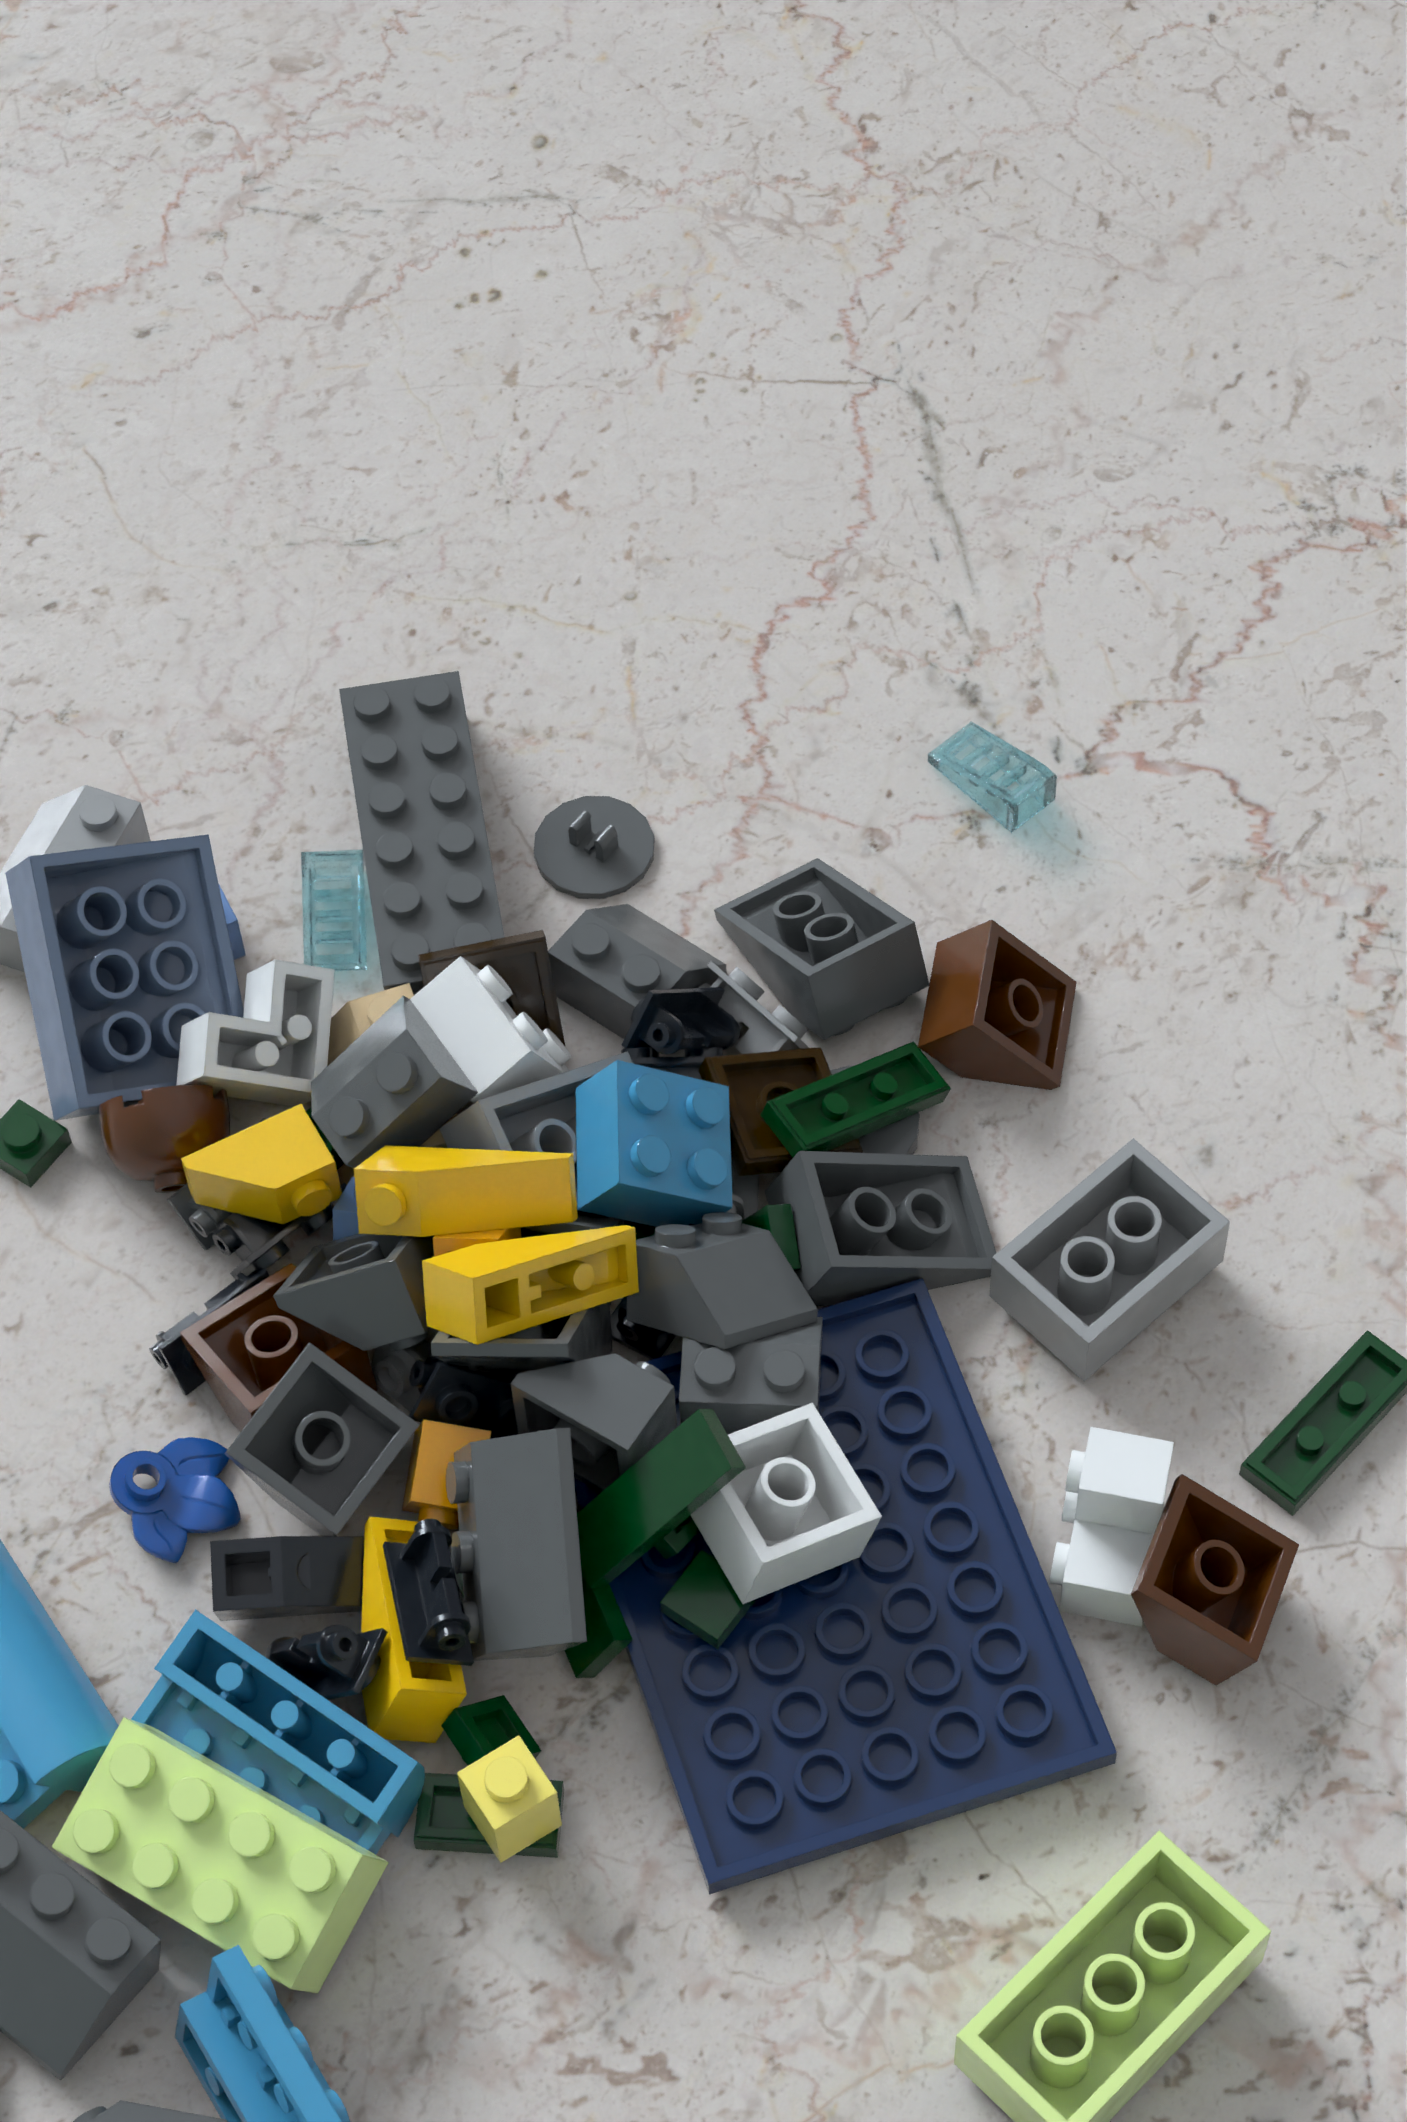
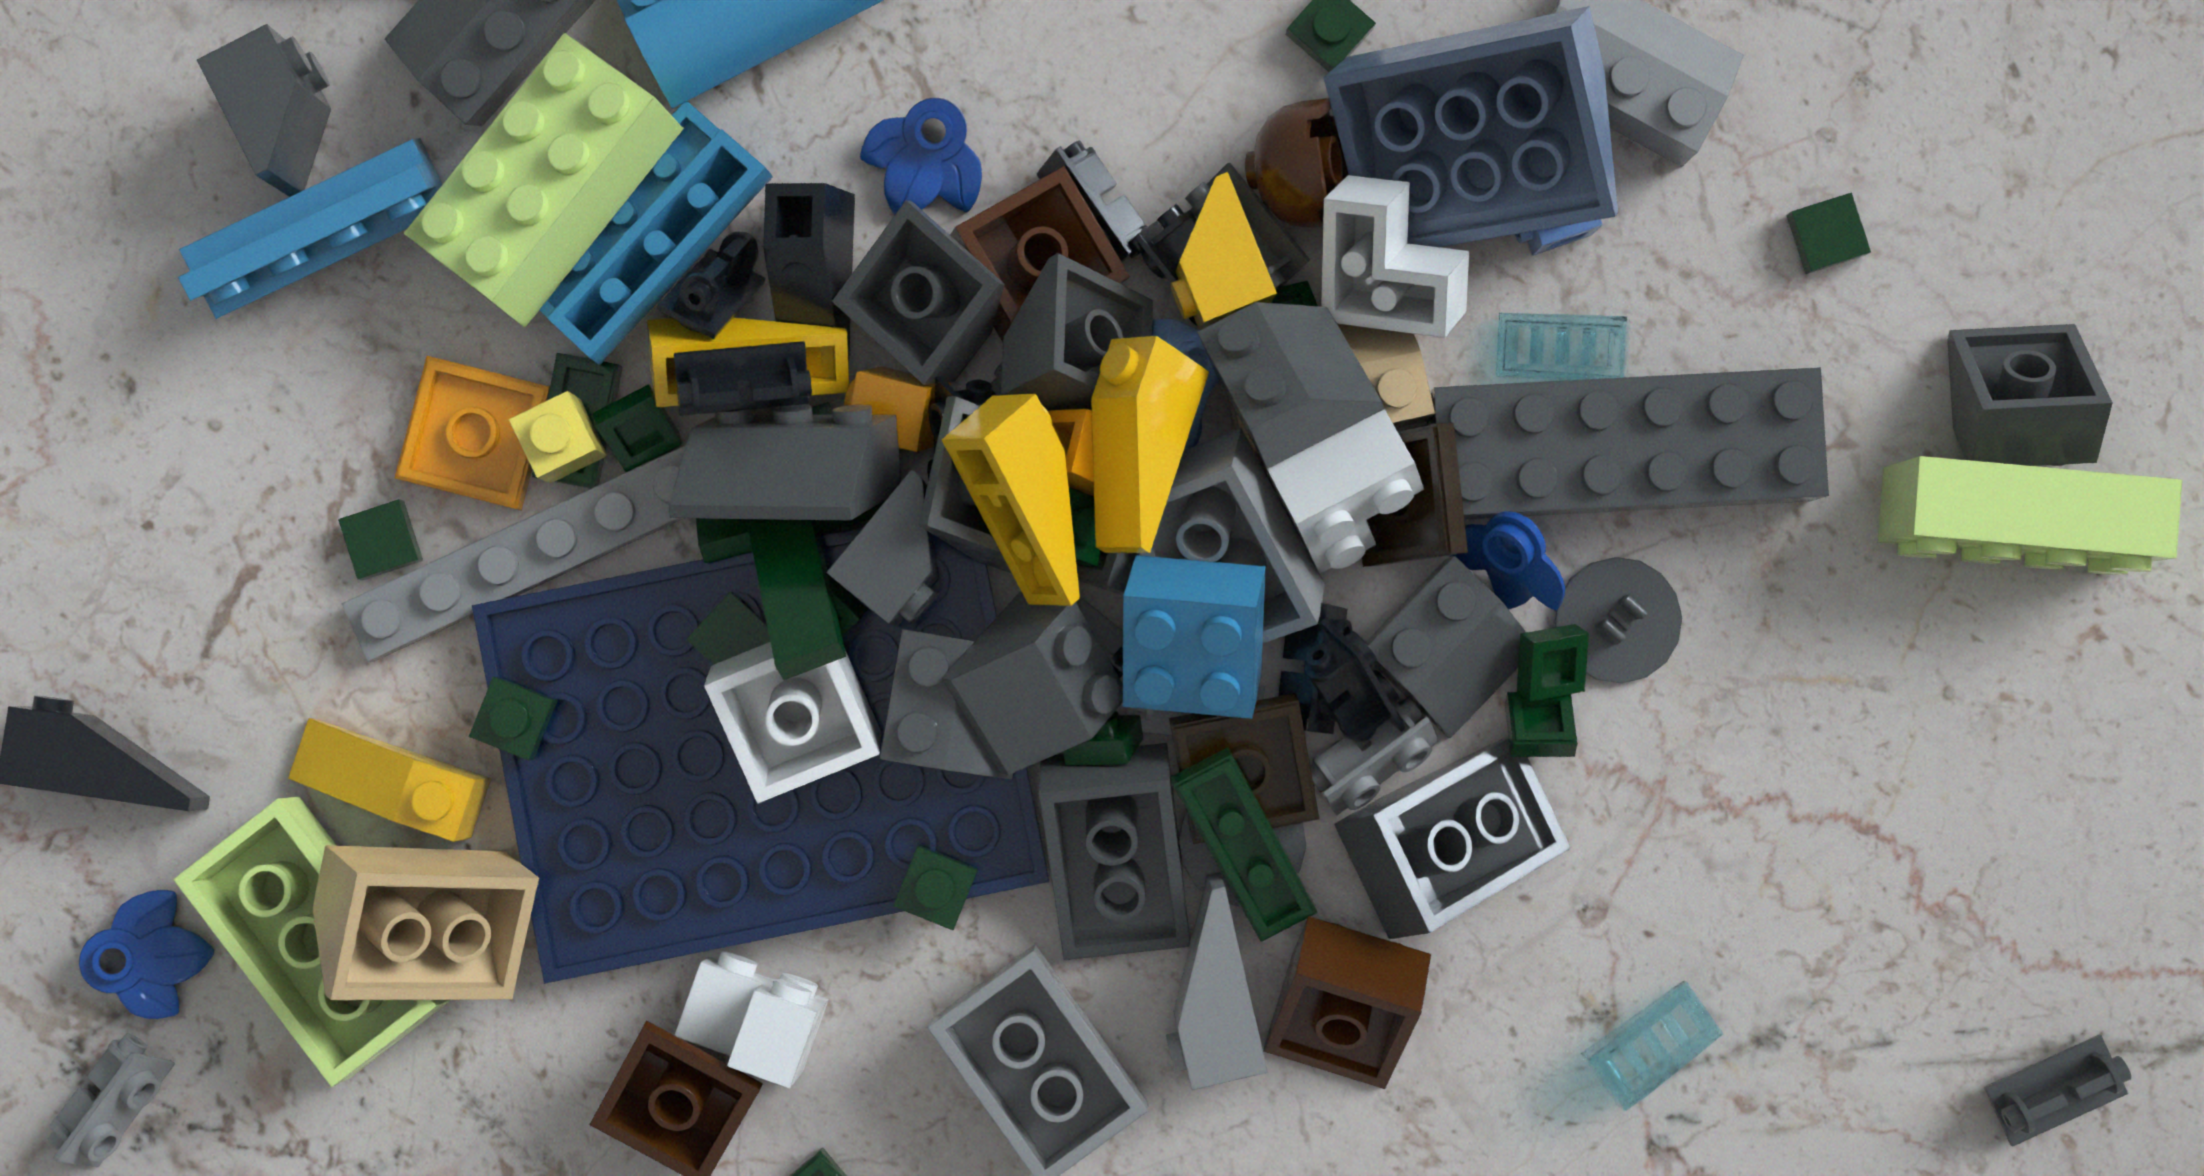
camera: 90 degrees right, 30 degrees up
none -> yellow slope [288,718,492,842]
none -> tan slope [312,845,539,1000]
none -> dark green tile [338,499,423,580]
none -> light grey plate [341,445,686,662]
none -> light orange tile [394,356,550,511]
none -> dark green plate [469,677,558,761]
none -> dark green plate [893,845,978,930]
none -> light grey slope [1166,872,1268,1090]
none -> blue plate [1449,511,1565,610]
none -> dark green tile [1505,692,1578,757]
none -> dark green plate [1517,624,1589,702]
none -> dark green tile [1786,192,1871,274]
none -> yellowish green brick [1877,456,2182,575]
none -> dark grey slope [1947,324,2113,466]
none -> dark grey hinge [1984,1034,2131,1147]

